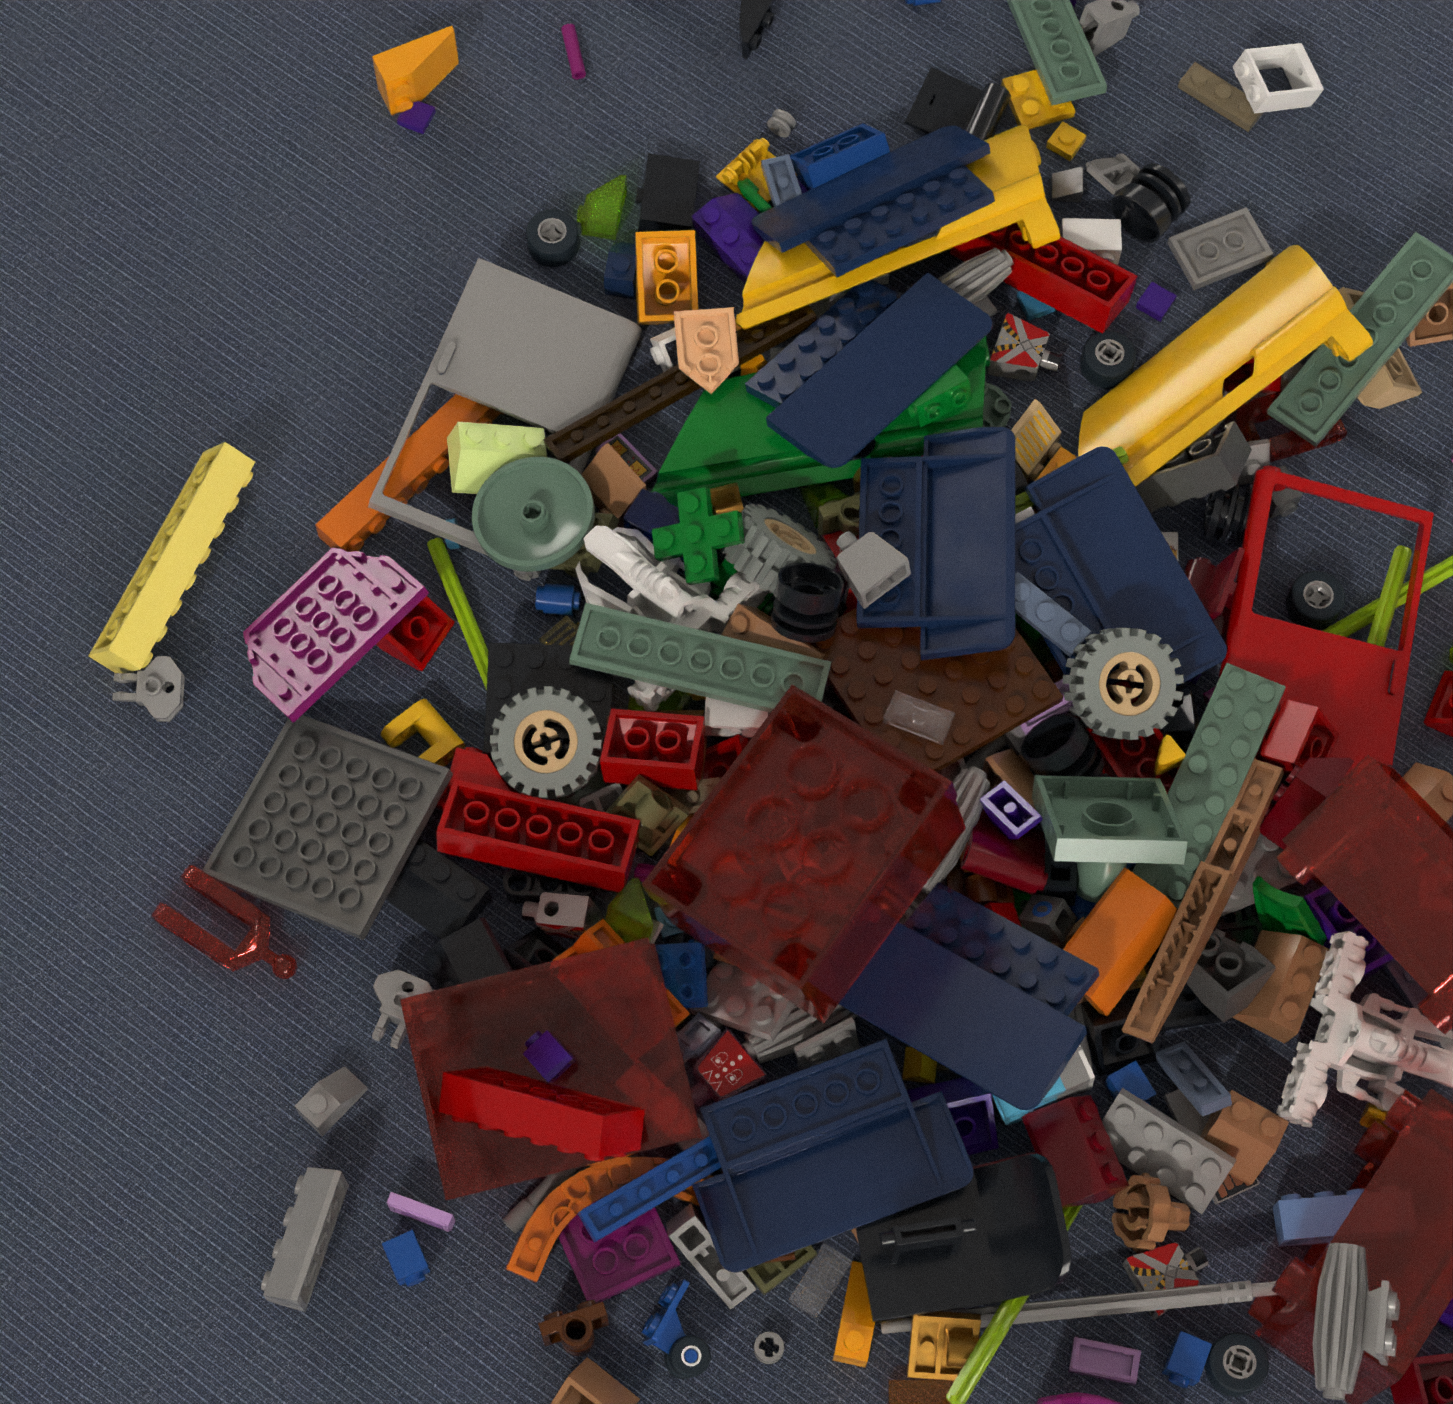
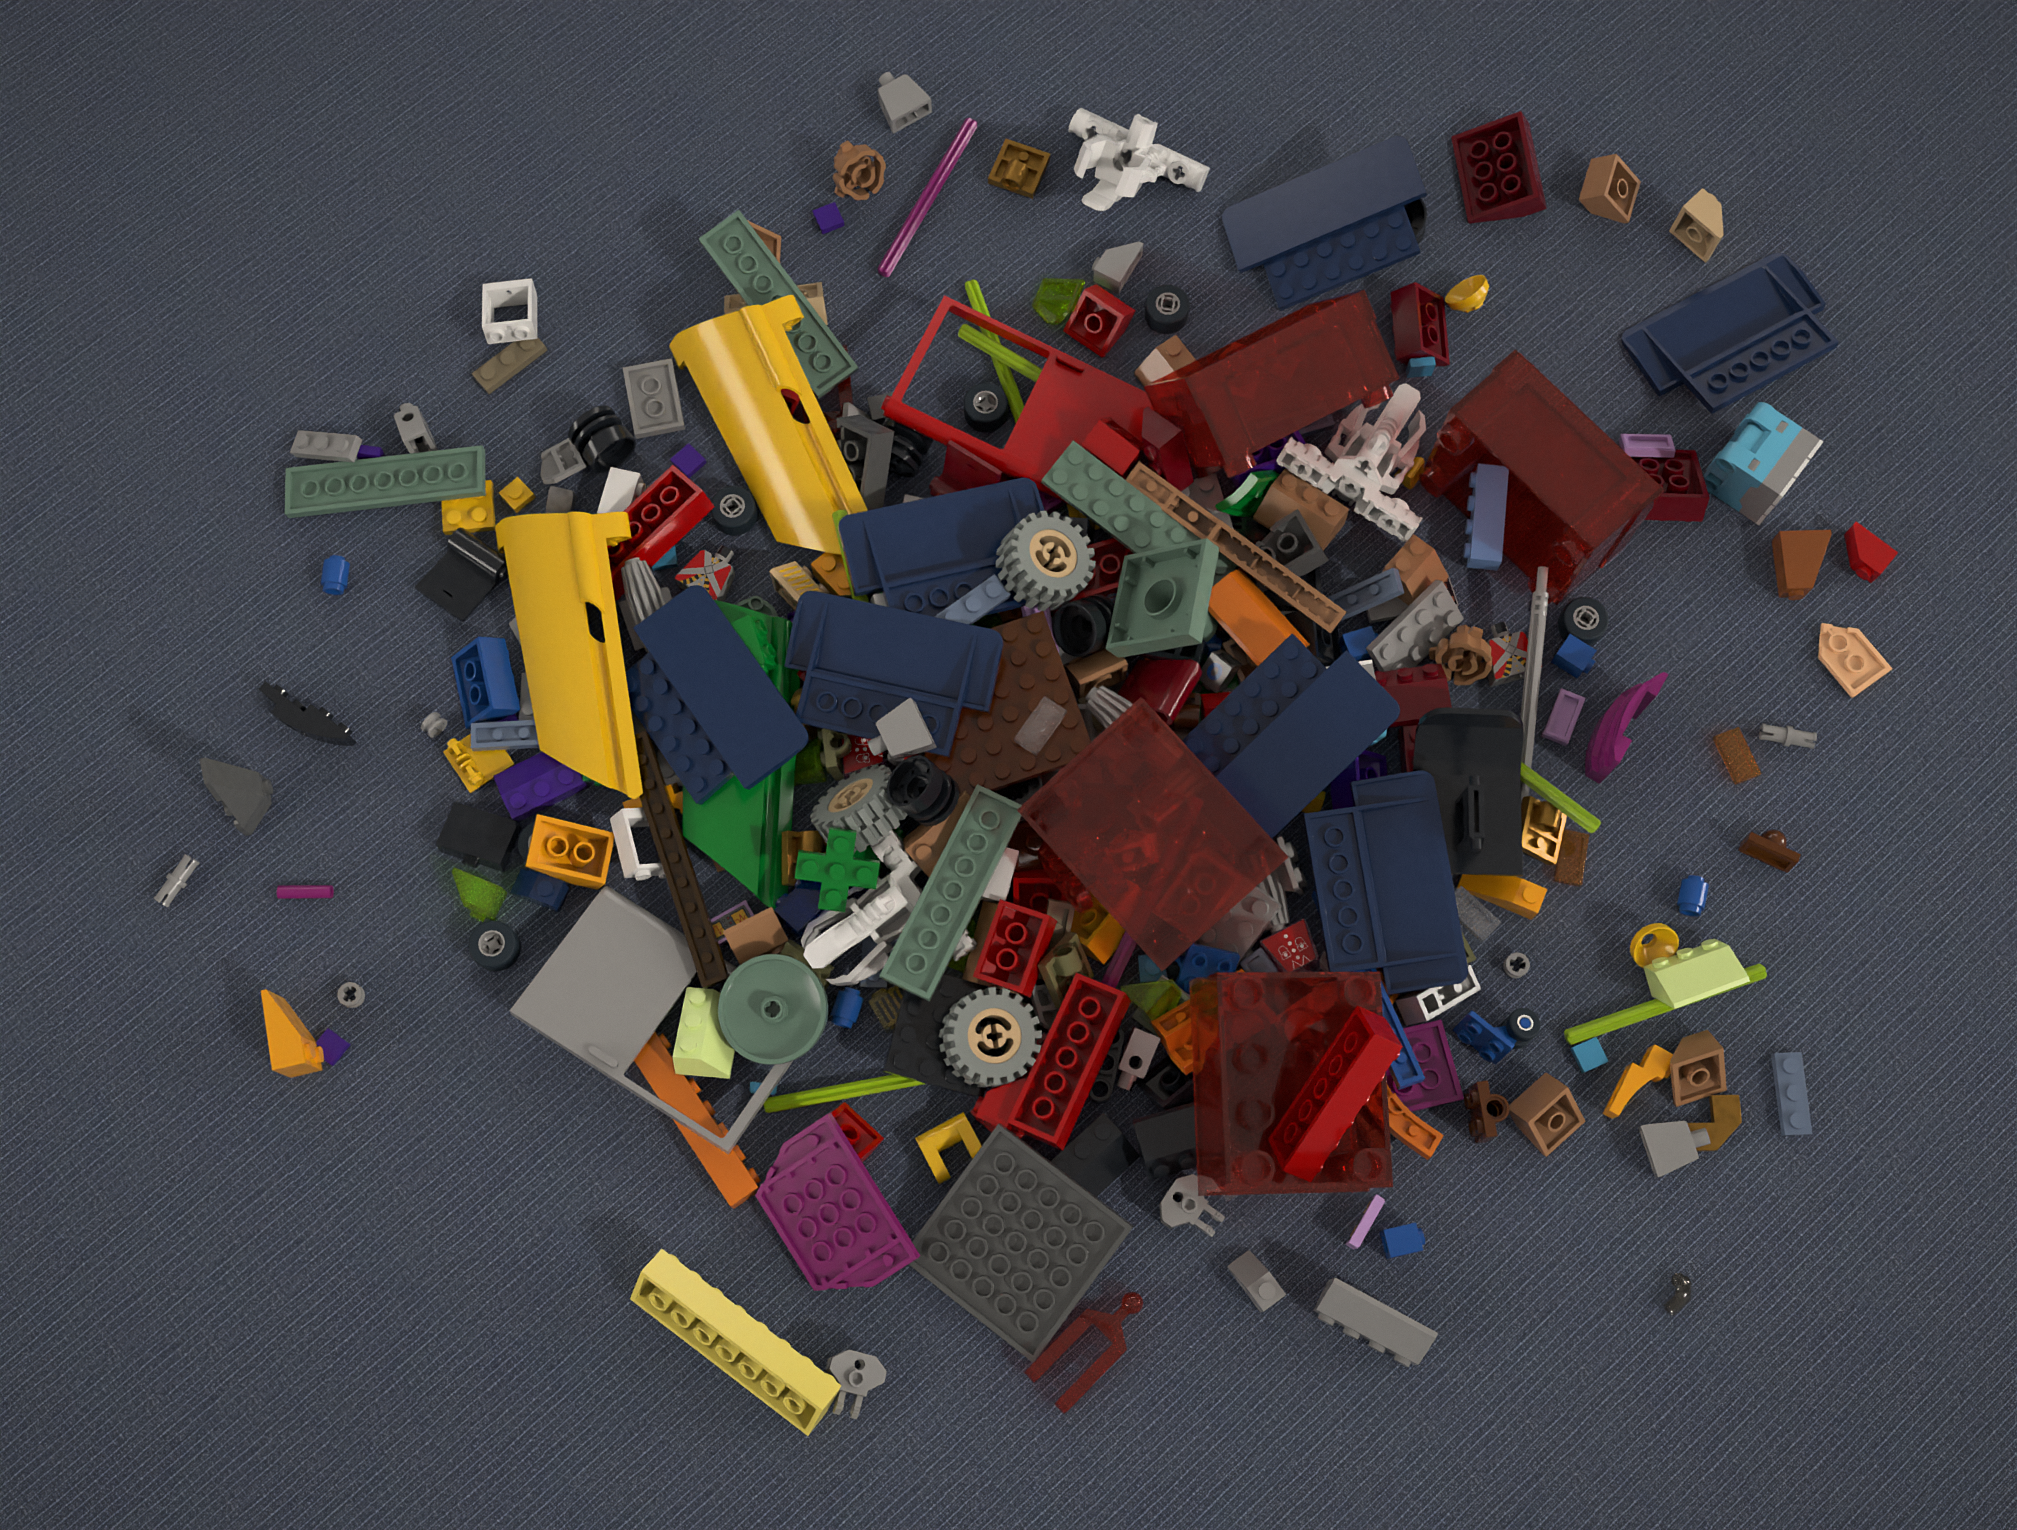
camera: 75 degrees left, 5 degrees up
dark purple slope [523,1030,577,1083] -> none
light nougat tile [674,307,739,394] -> none
green piece [737,178,773,213] -> none
dark blue slope [752,125,995,277] -> none
dark purple slope [979,780,1043,839] -> none
yellow slope [1154,735,1186,775] -> none
light grey plate [1313,1243,1400,1400] -> none
none -> light grey bush [337,982,365,1008]

